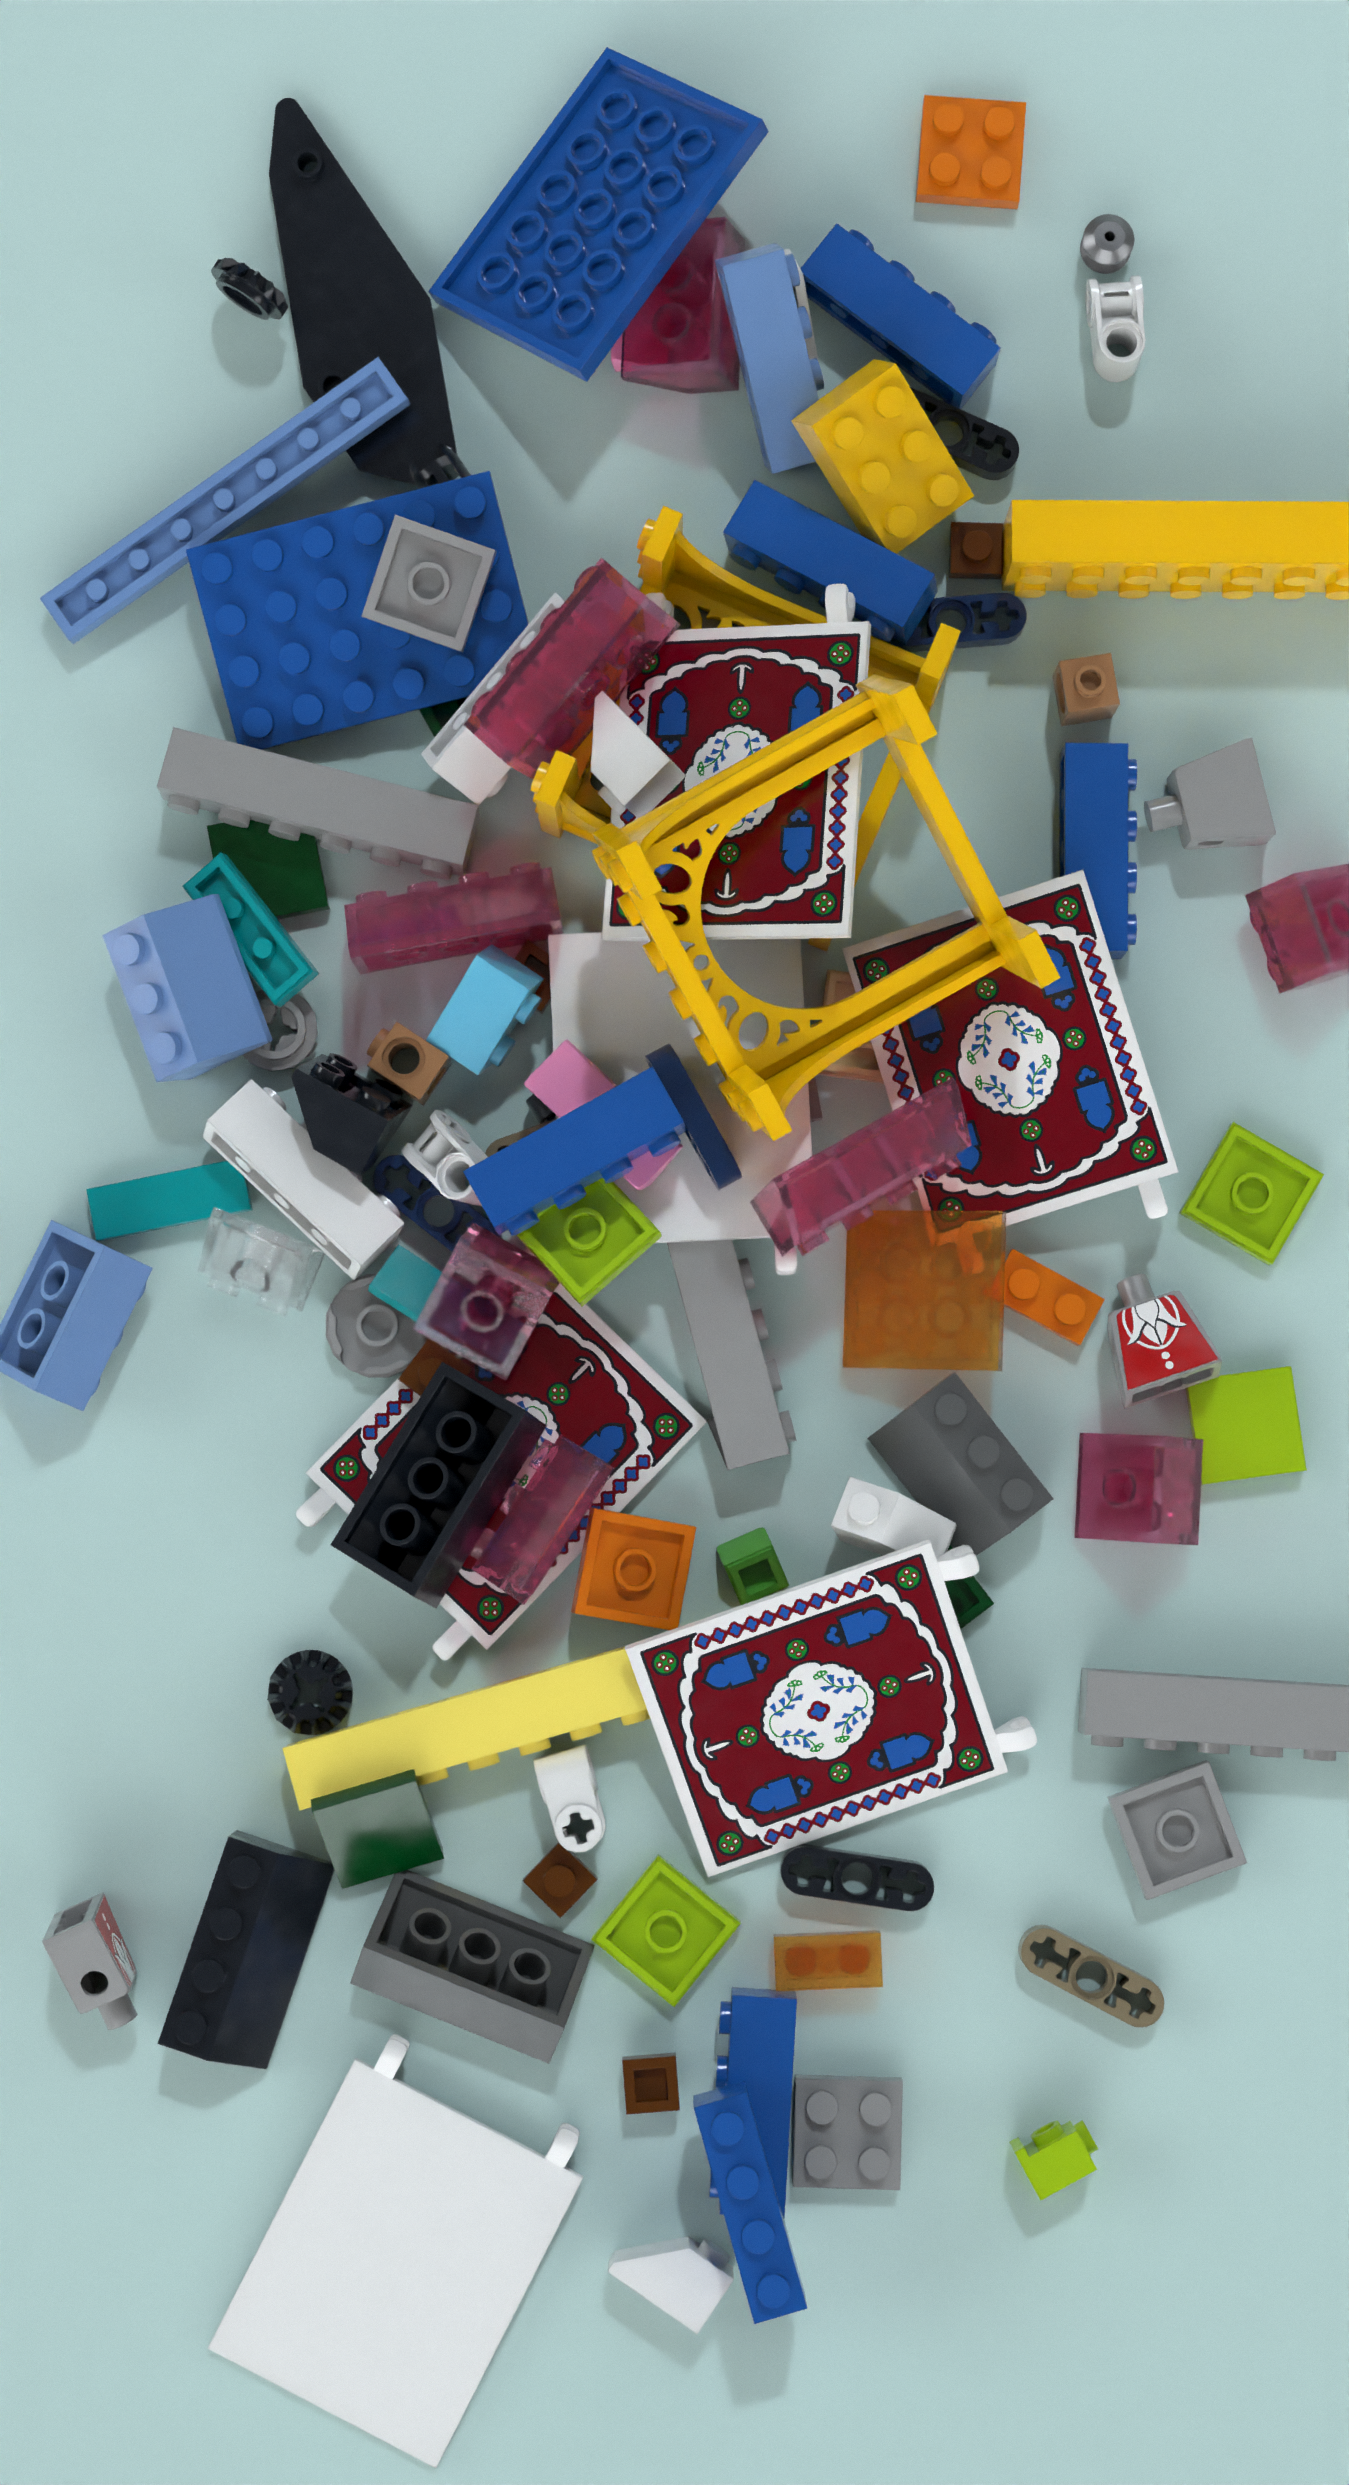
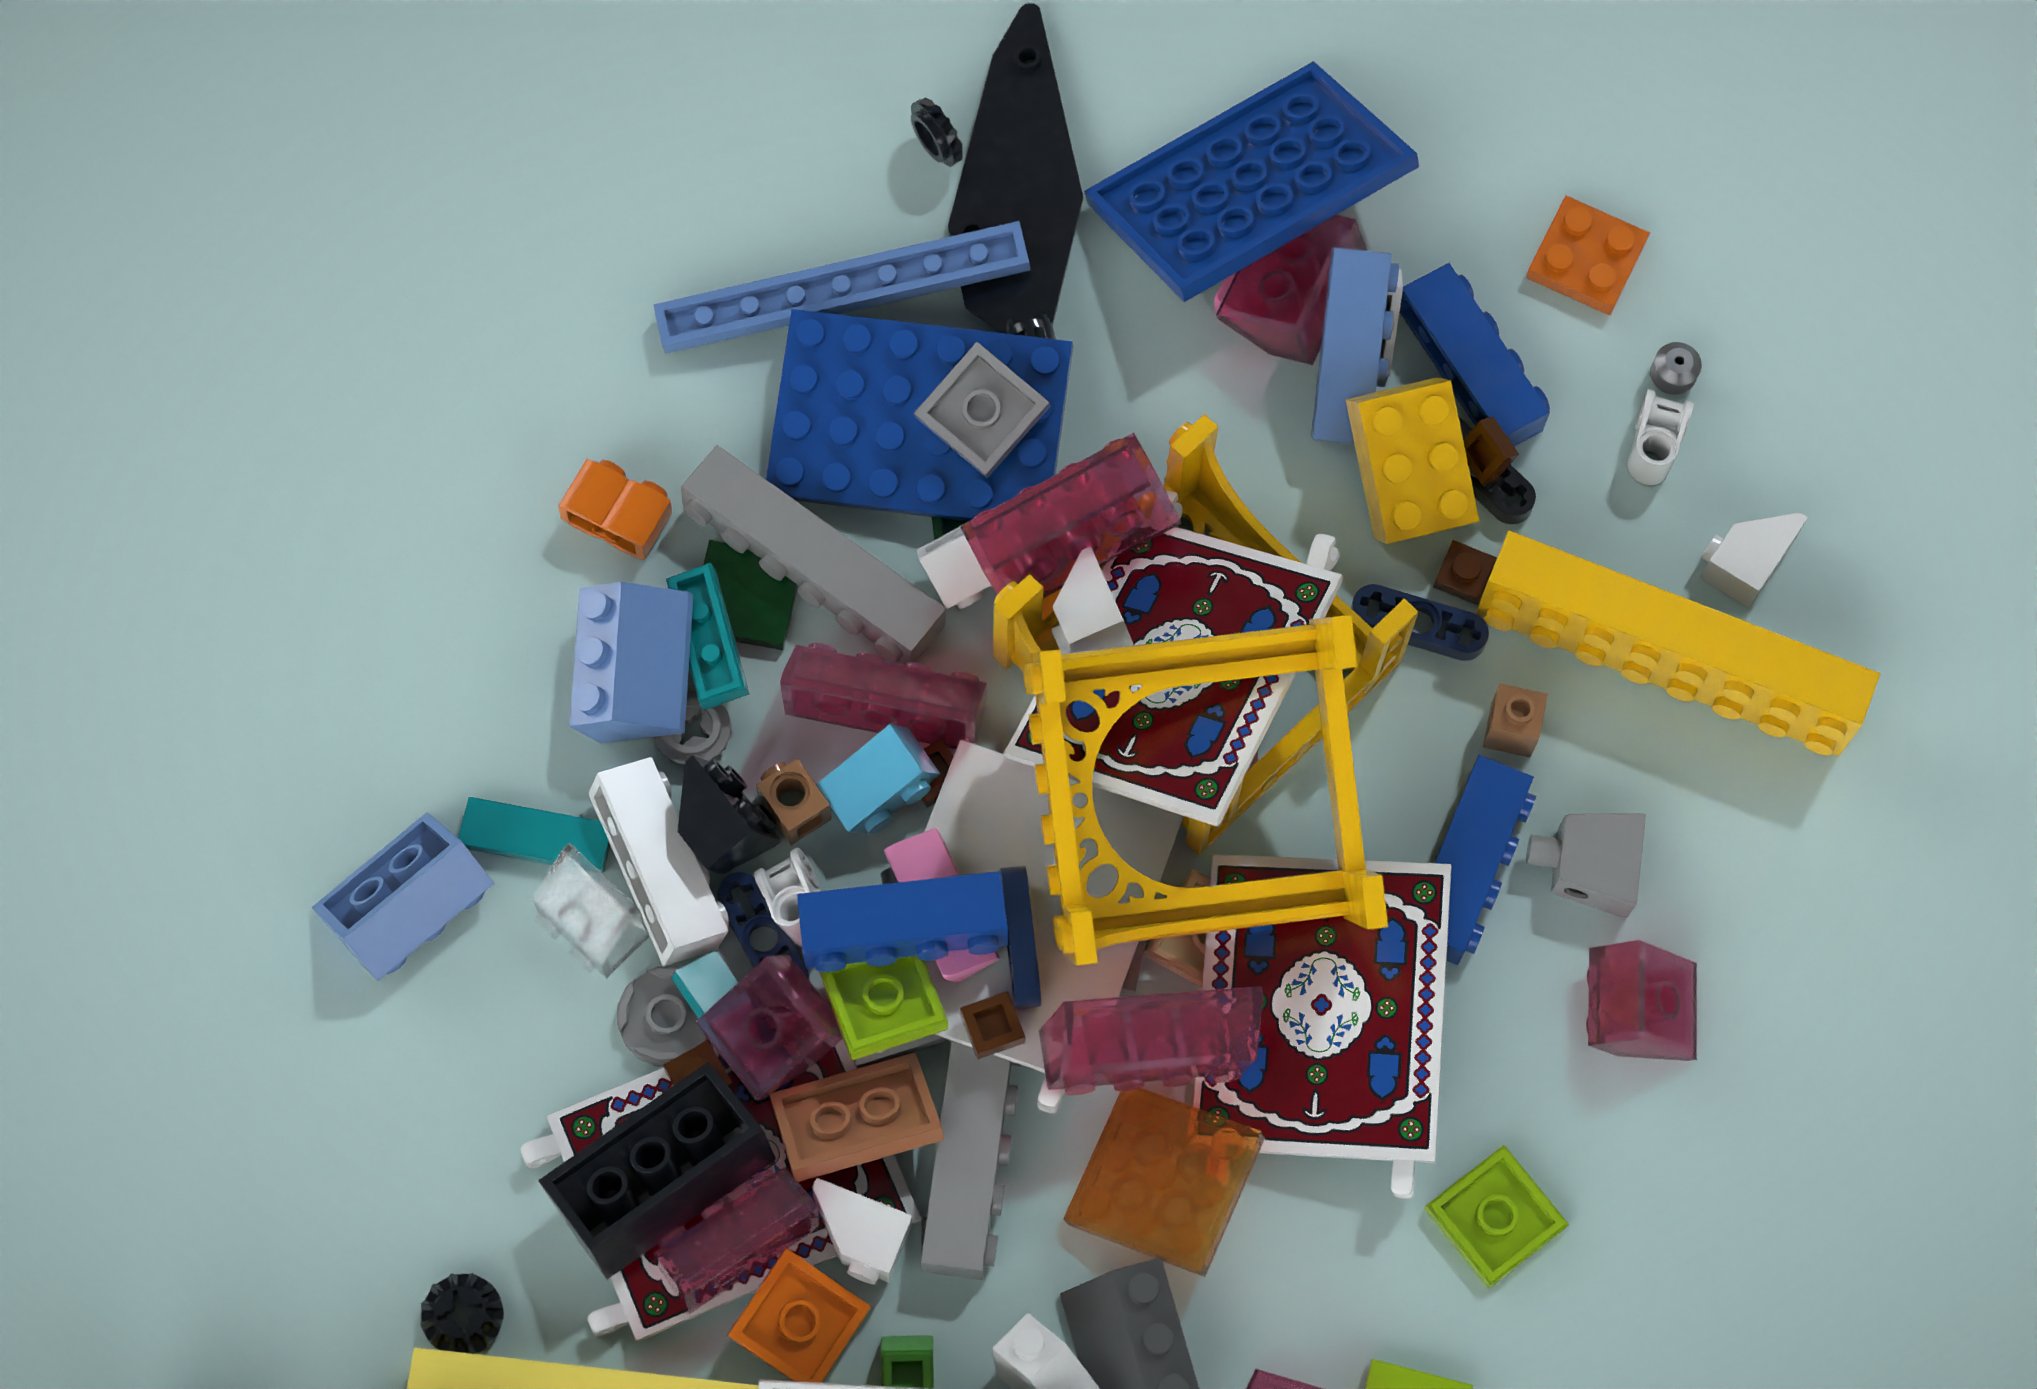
camera: 20 degrees right, 15 degrees down
blue brick [723,479,938,644] -> none
orange plate [986,1249,1105,1346] -> none
torso [1107,1274,1222,1409] -> none
none -> orange brick [558,459,672,560]
none -> nougat plate [769,1052,944,1183]
none -> white slope [813,1178,913,1284]
none -> reddish brown plate [960,991,1026,1060]
none -> reddish brown plate [1463,416,1519,486]
none -> white slope [1700,512,1808,608]

